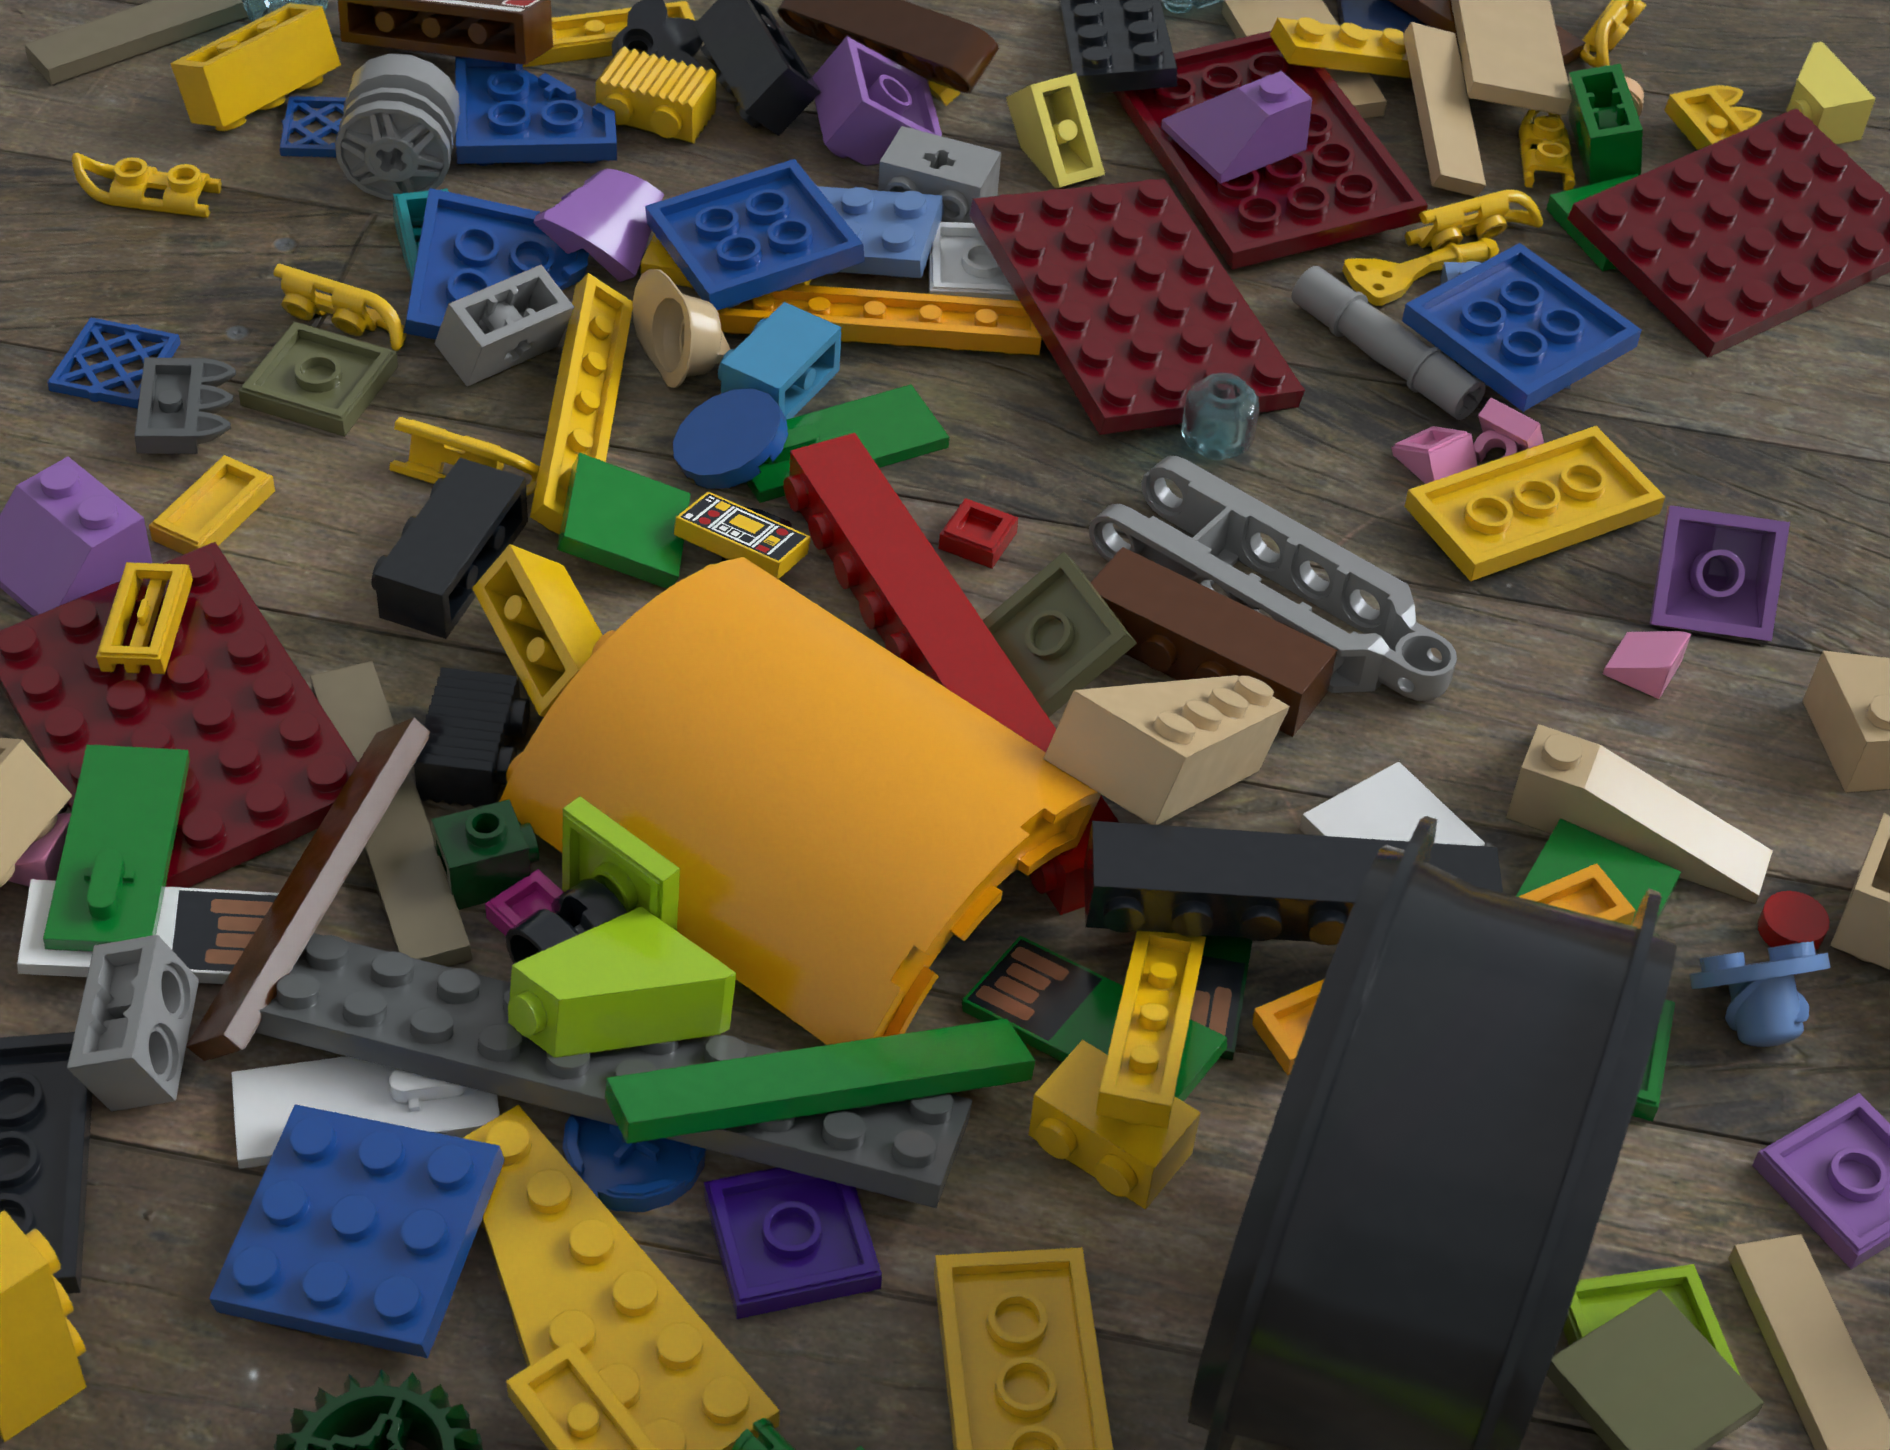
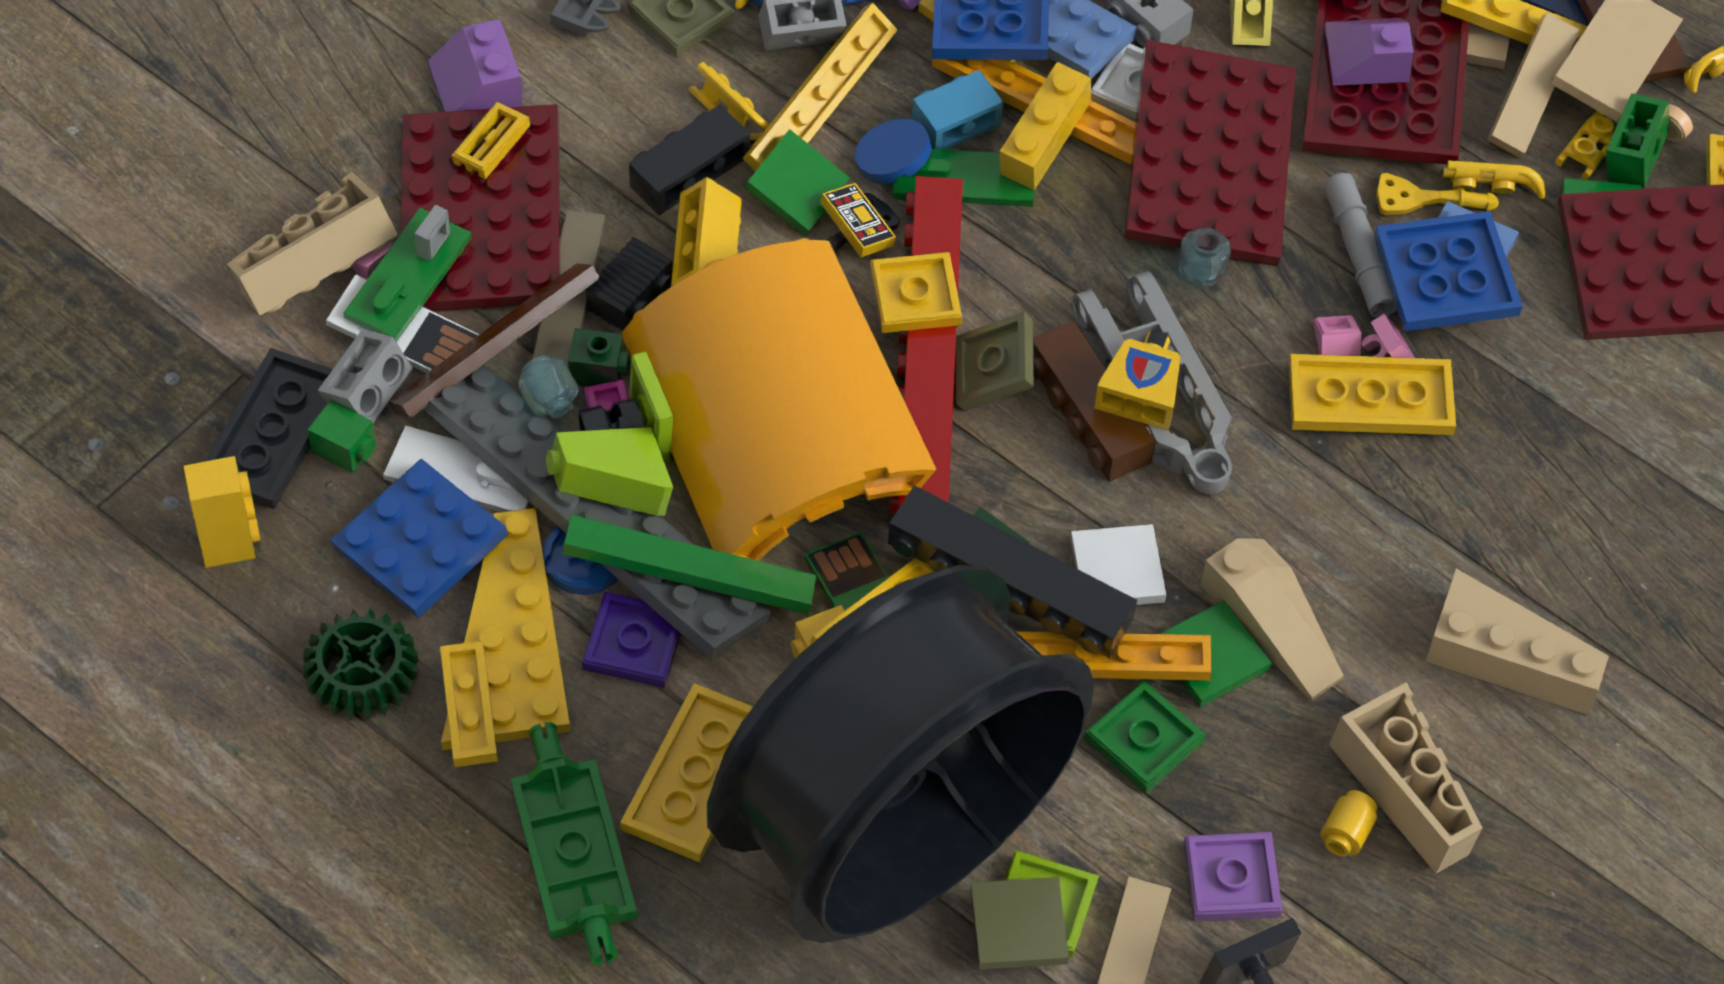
camera: 30 degrees right, 10 degrees up
yellow tile [149,455,275,555] -> none
tan piece [633,269,730,388] -> none
red tile [939,498,1019,569] -> none
tan wedge [1043,675,1290,825] -> none
bright pink slope [1603,631,1691,699] -> none
medium lavender slope [1649,505,1790,641] -> none
medium blue plate [1689,941,1830,1047] -> none
red tile [1757,891,1830,951] -> none
none -> green brick [308,400,376,473]
none -> light grey tile [414,204,450,261]
none -> clear light blue head [518,355,579,418]
none -> yellow tile [870,252,962,333]
none -> yellow brick [999,62,1091,190]
none -> yellow torso [1094,330,1181,431]

